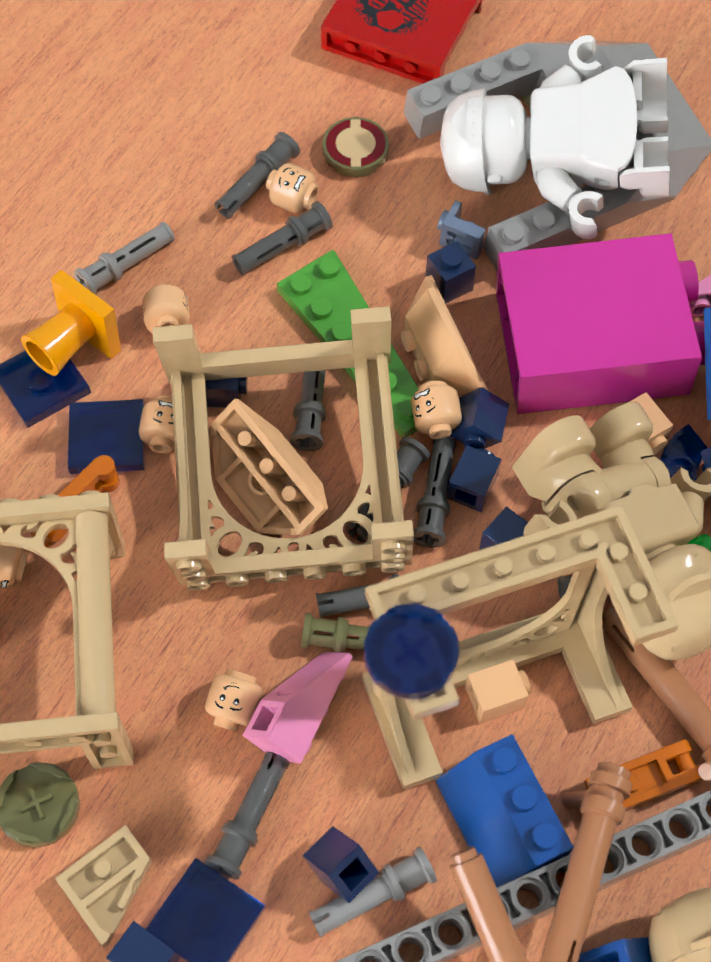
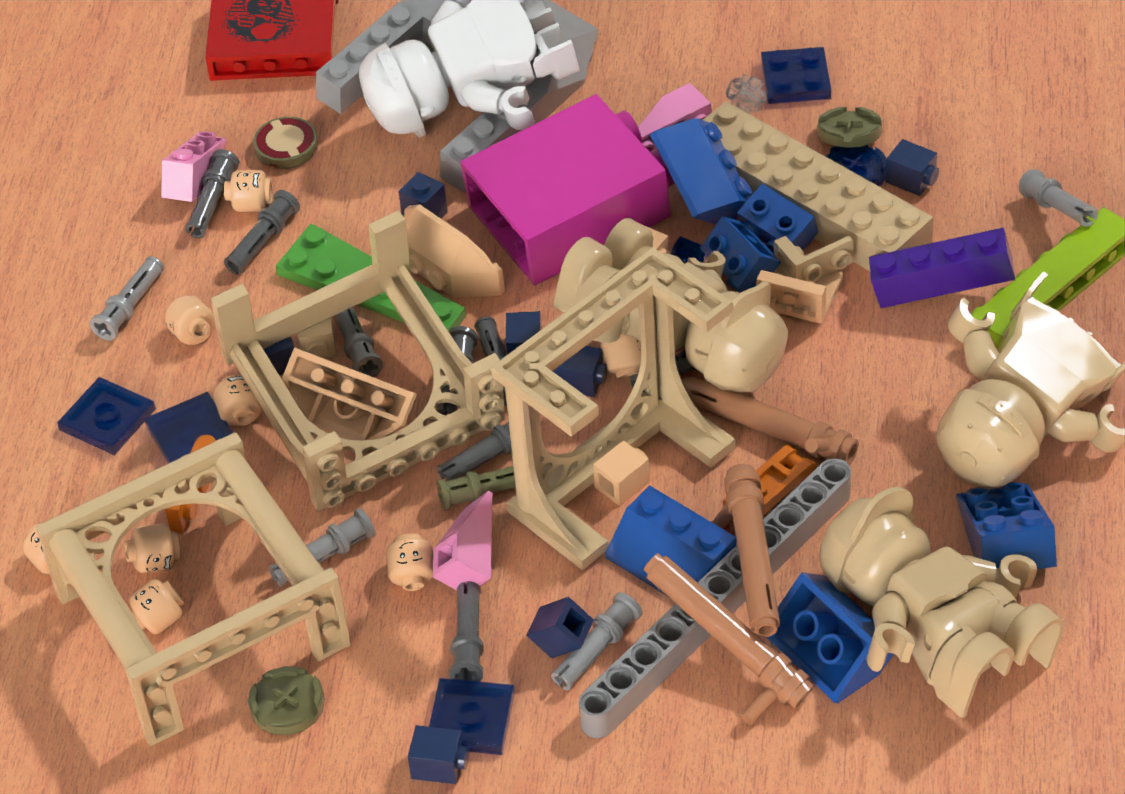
camera: 20 degrees left, 15 degrees down
light orange plant [21,269,121,376] -> none
tan wing [55,825,152,948] -> none
clear blue tile [364,603,460,699] -> none
light nougat head [411,381,462,439] -> none
sand blue bracket [437,200,486,260] -> none
dark blue brick [450,387,509,449] -> none
none -> bright pink slope [162,131,226,202]
none -> light grey pin [268,508,376,587]
none -> tan brick [298,317,336,358]

